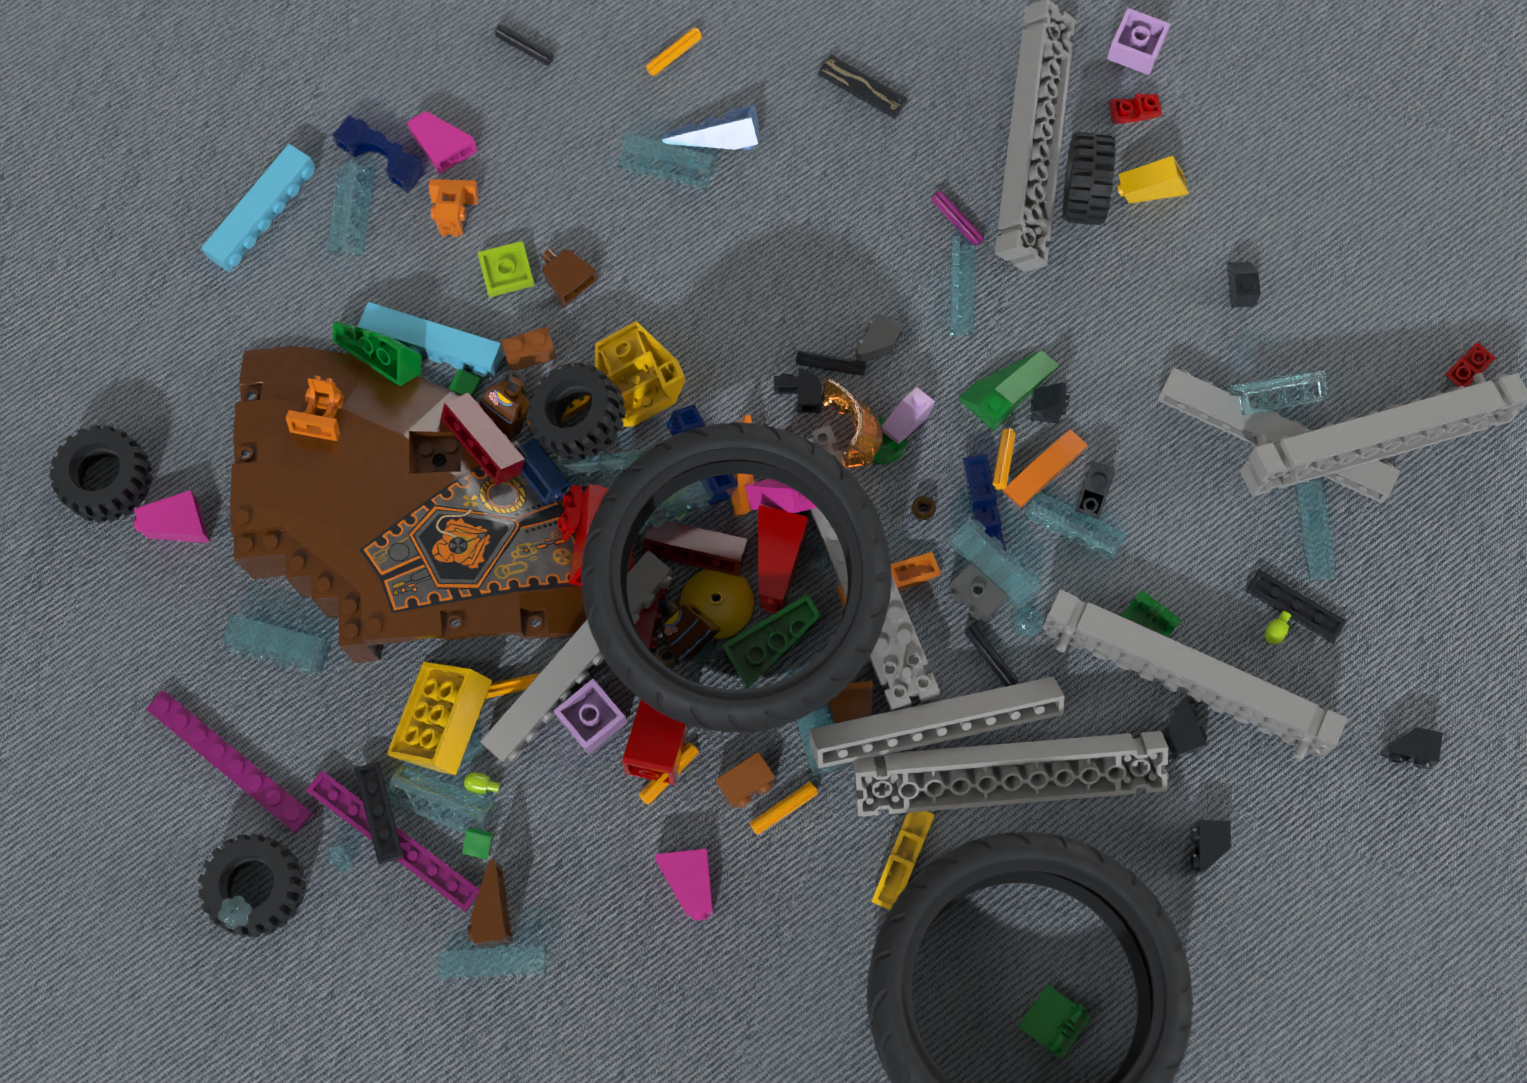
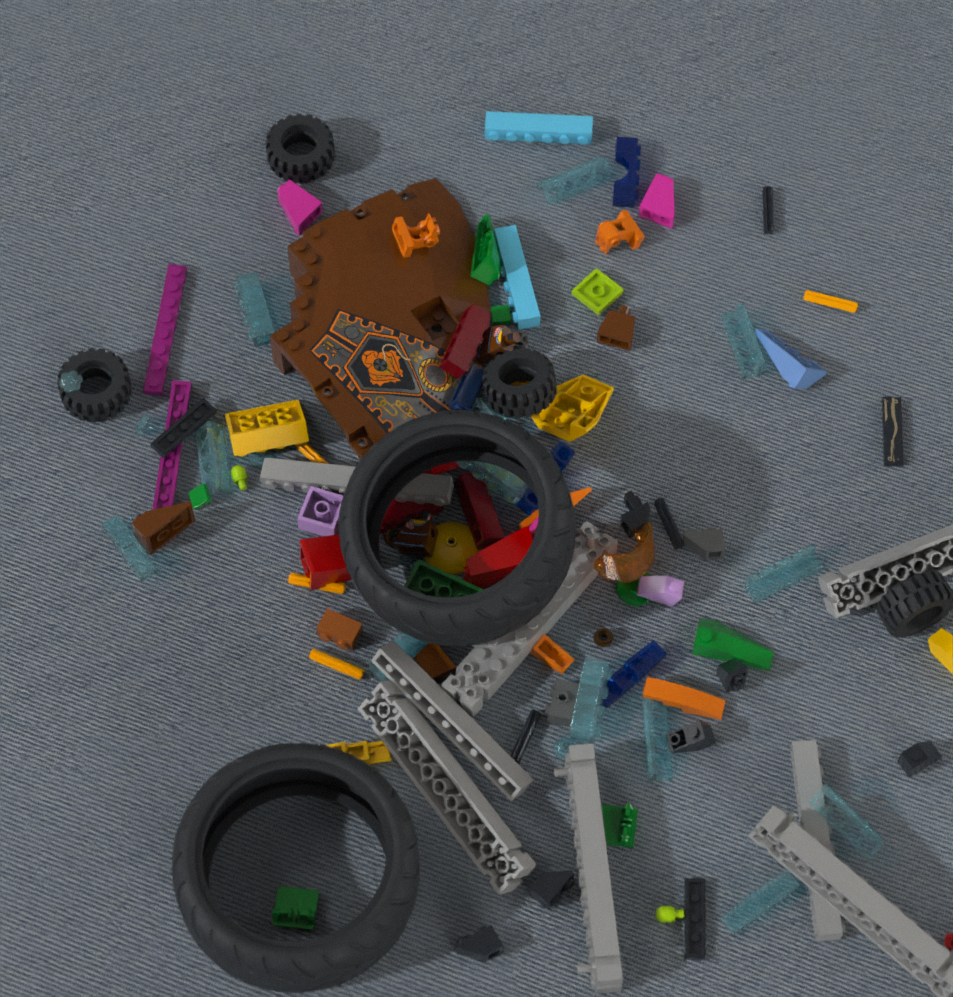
camera: 55 degrees right, 10 degrees down
dark orange brick [501,326,557,371] -> none
dark pink slope [655,849,713,921] -> none
magenta axle [932,191,984,247] -> none
light orange axle [992,428,1016,490] -> none

